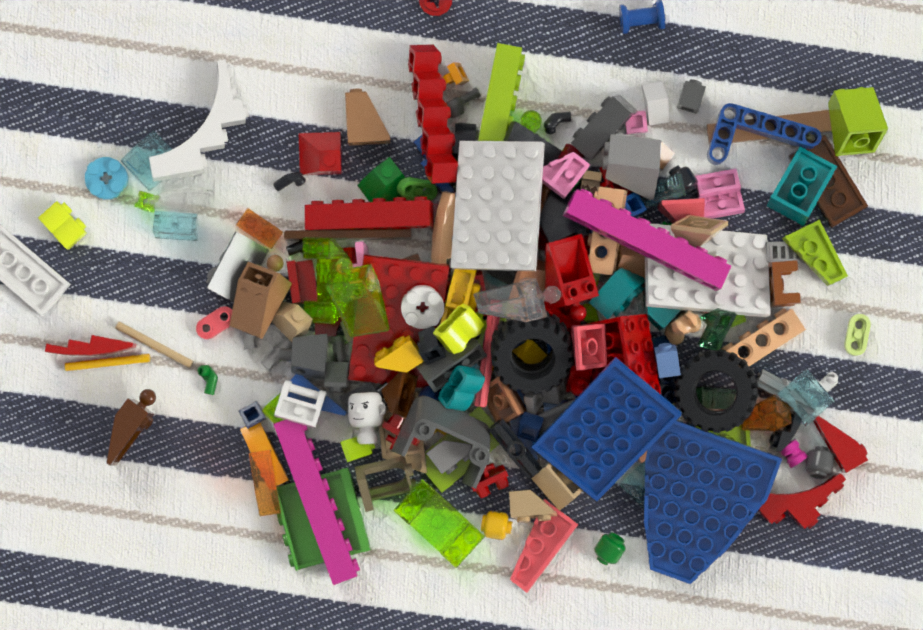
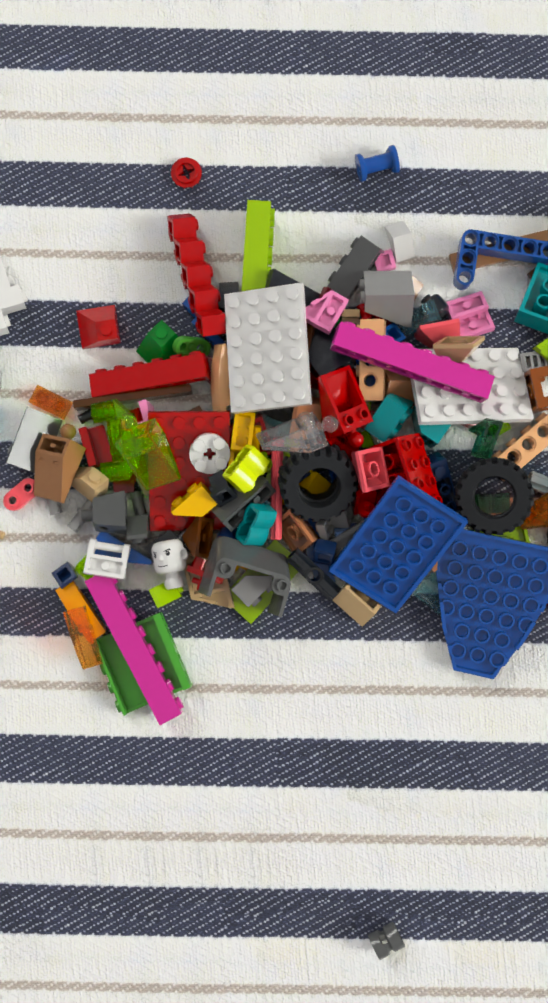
camera: 10 degrees left, 0 degrees up
green arm [197,365,218,395] -> none
black arm [273,172,306,191] -> none
medium nougat slope [345,88,391,146] -> none
dark tan panel [355,456,418,512] -> none
clear neon green slope [393,479,485,568] -> none
light orange tile [443,62,469,85] -> none
dark grey bar [446,87,481,119] -> none
red hips [472,462,509,498] -> none
yellow head [481,510,513,540] -> none
tan slope [509,490,557,523] -> none
coral wing [510,499,578,593] -> none
clear neon green wheel [520,110,542,133] -> none
black arm [543,112,571,135] -> none
green head [594,532,626,565] -> none
medium blue brick [654,343,681,378] -> none
light nougat piece [664,310,701,345] -> none
dark grey brick [676,79,706,114] -> none

